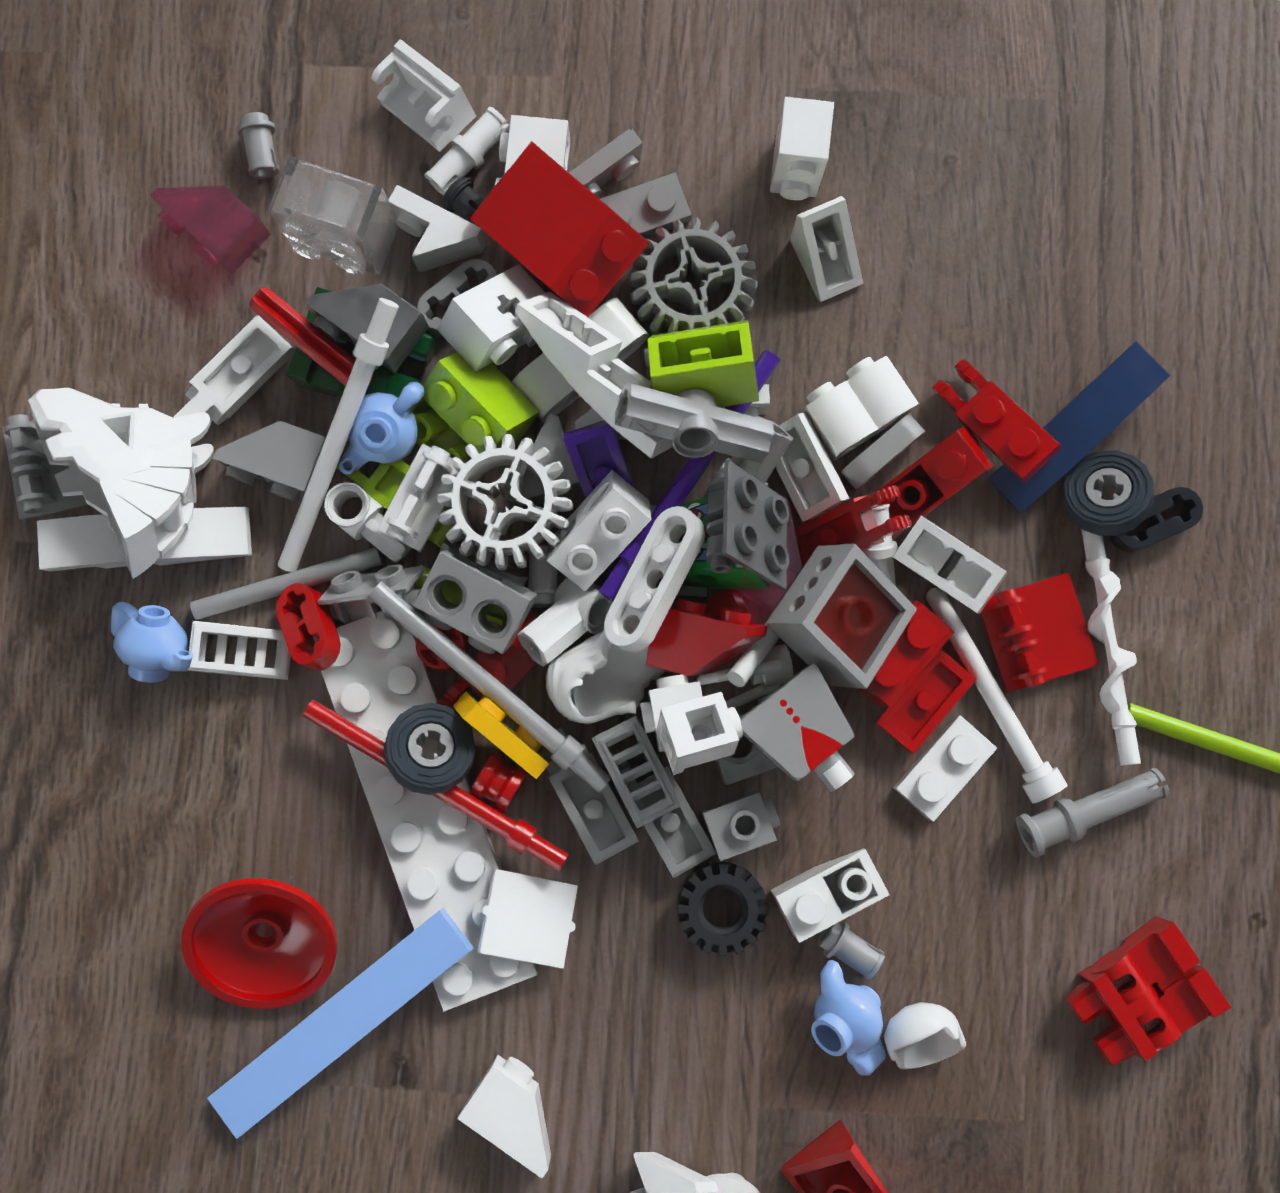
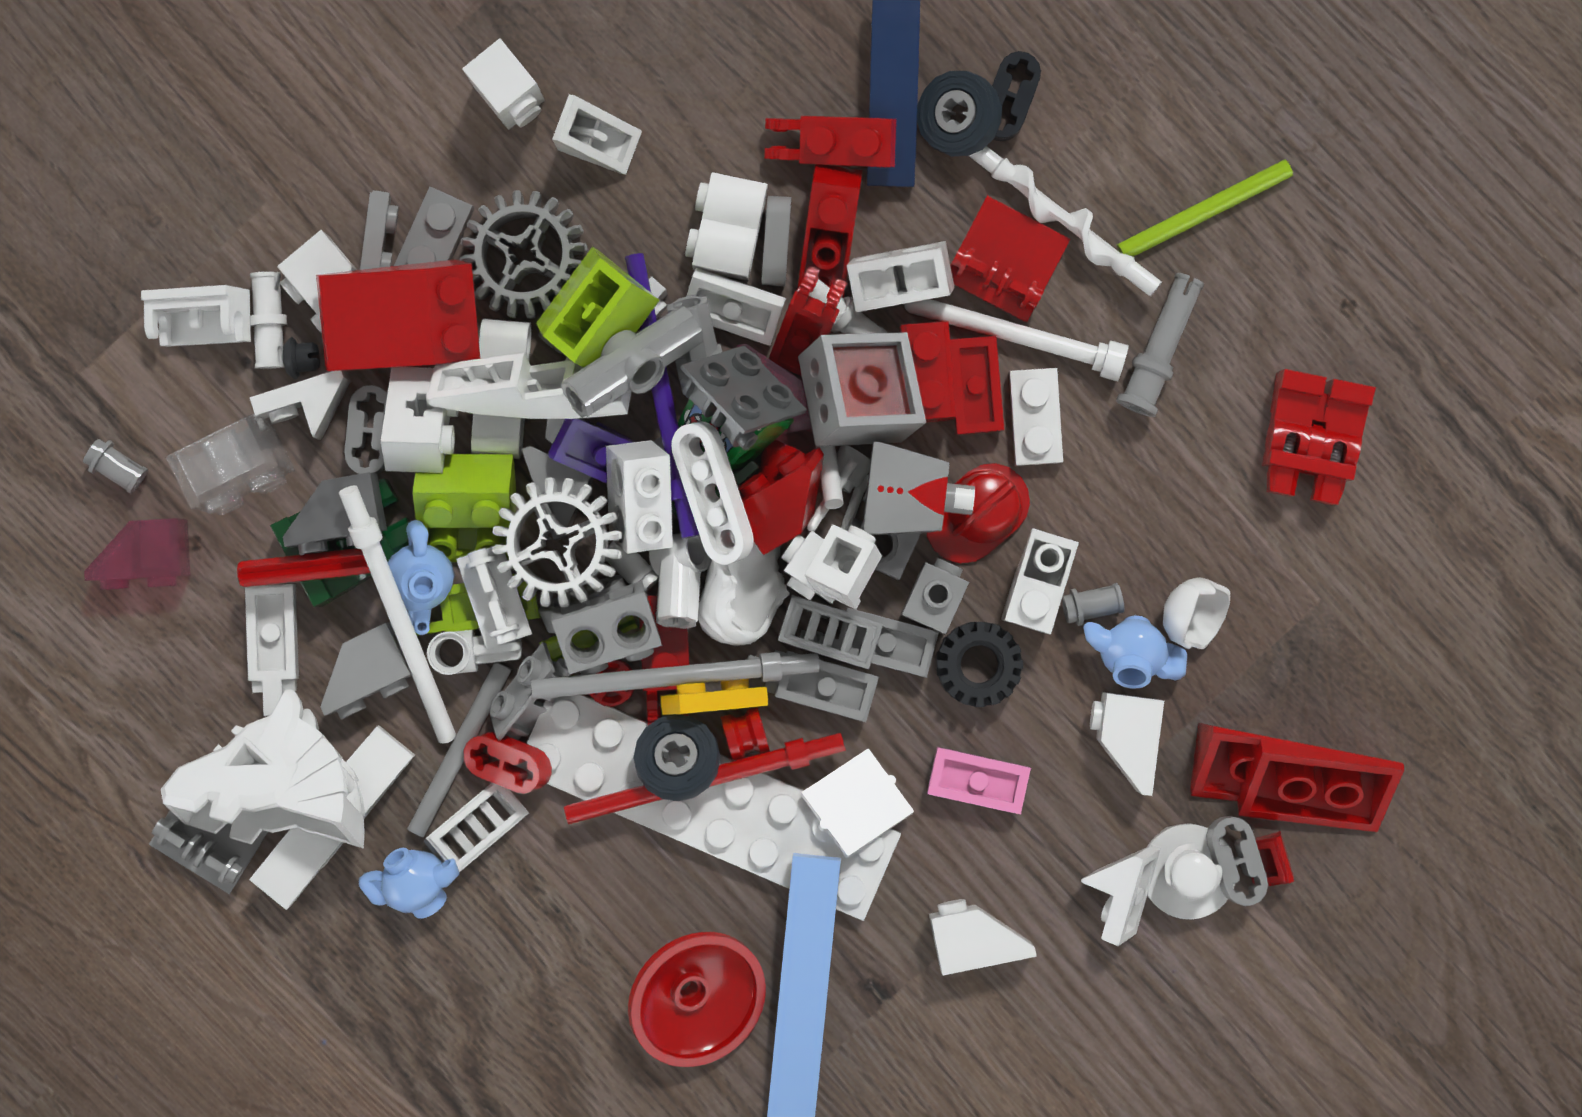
camera: 45 degrees left, 5 degrees up
none -> red piece [927,463,1030,564]
none -> bright pink plate [927,747,1031,815]
none -> white slope [1090,692,1164,796]

